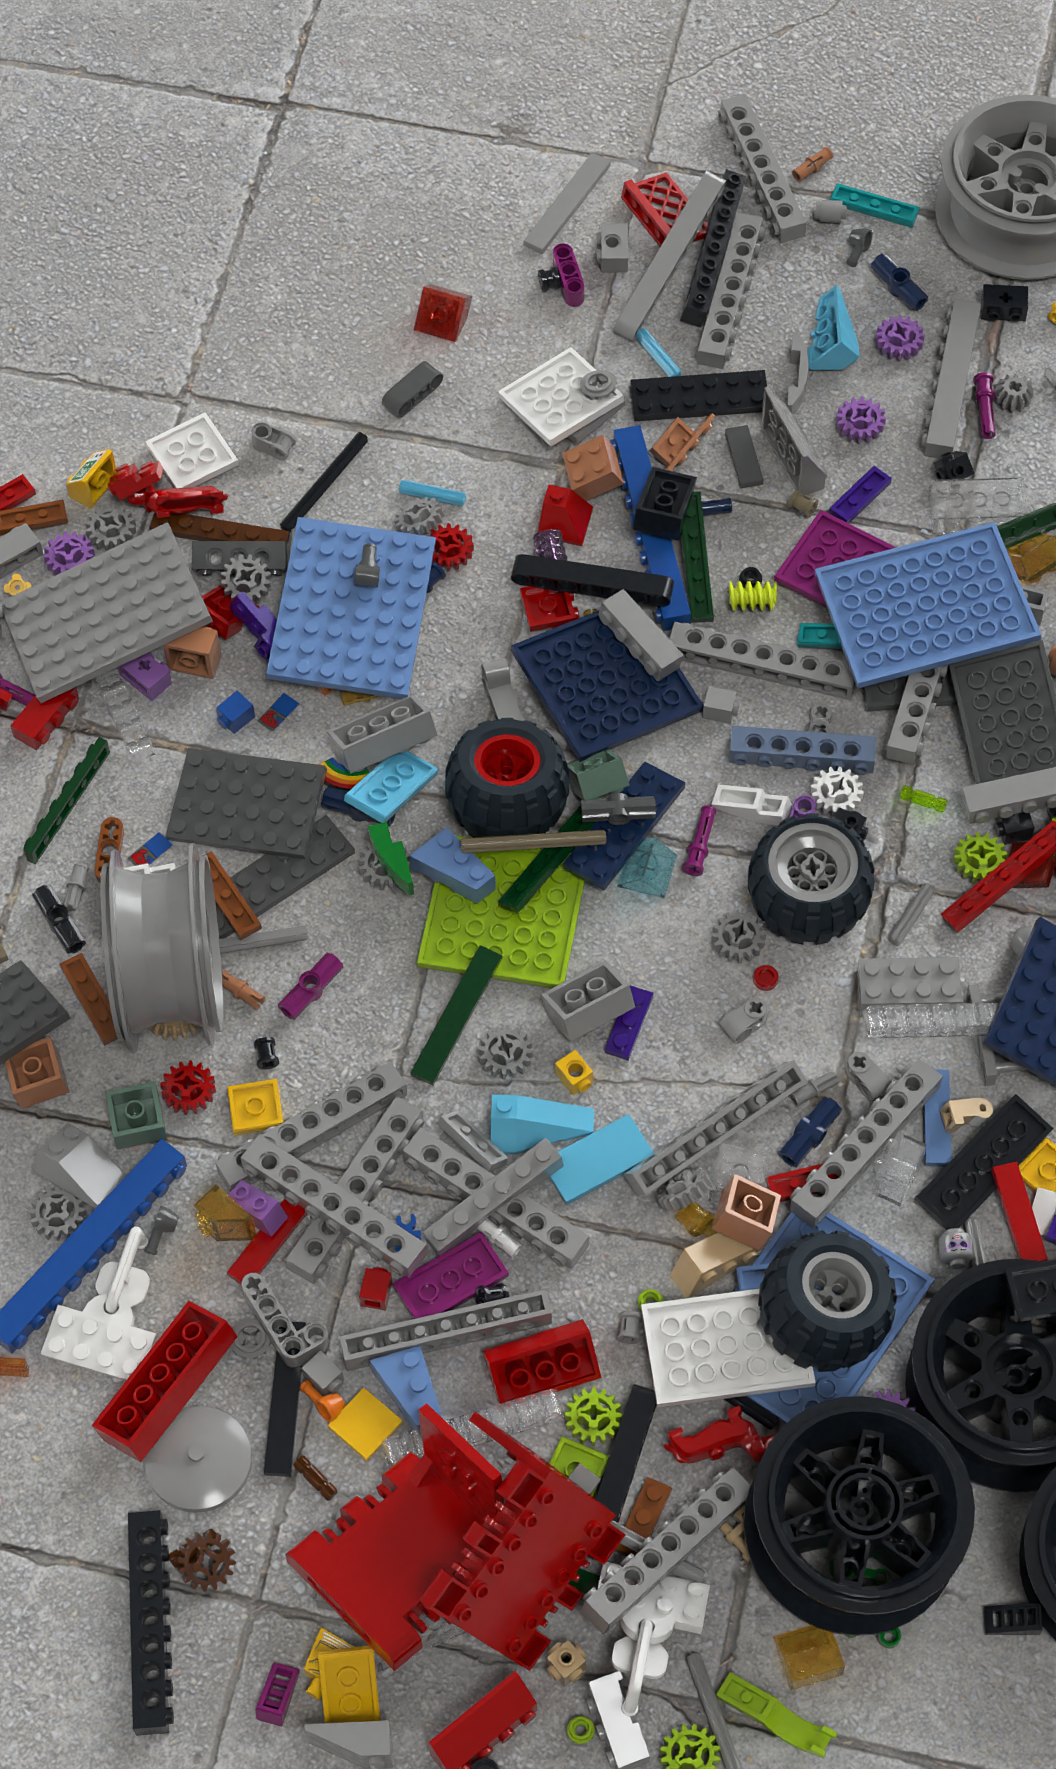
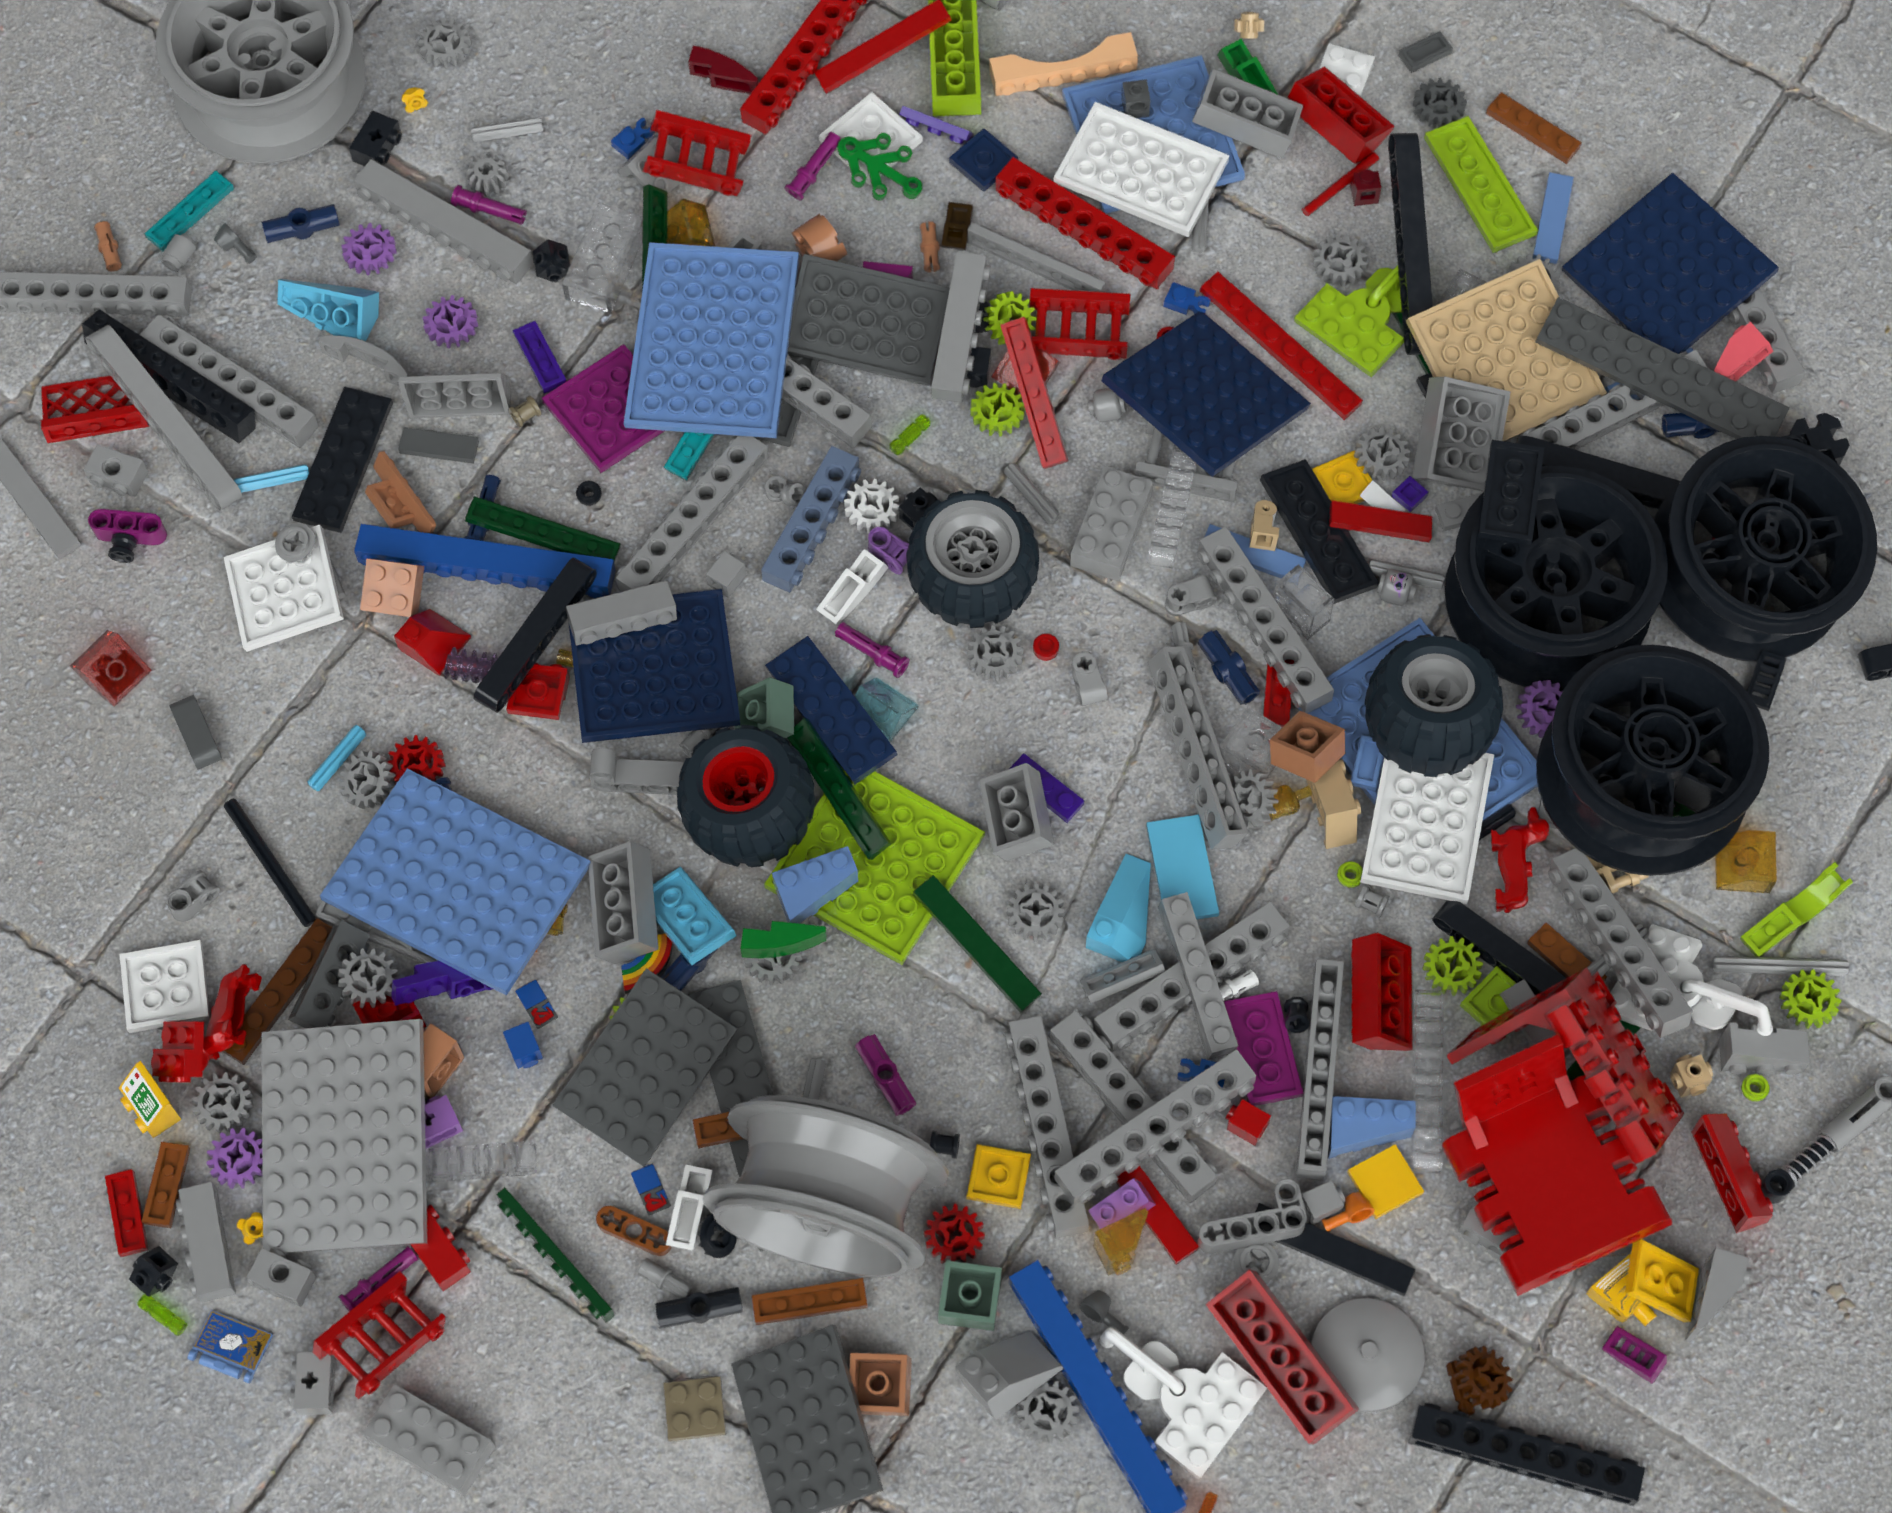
camera: 70 degrees left, 5 degrees up
reddish brown axle [294,1455,337,1501] -> none
dark grey pin [355,543,380,587] -> none
dark tan axle [460,830,606,853] -> none
yellow brick [555,1050,593,1095] -> none
dark grey piece [581,793,656,825] -> none
black slope [633,467,697,541] -> none
neon yellow piece [729,581,777,611] -> none

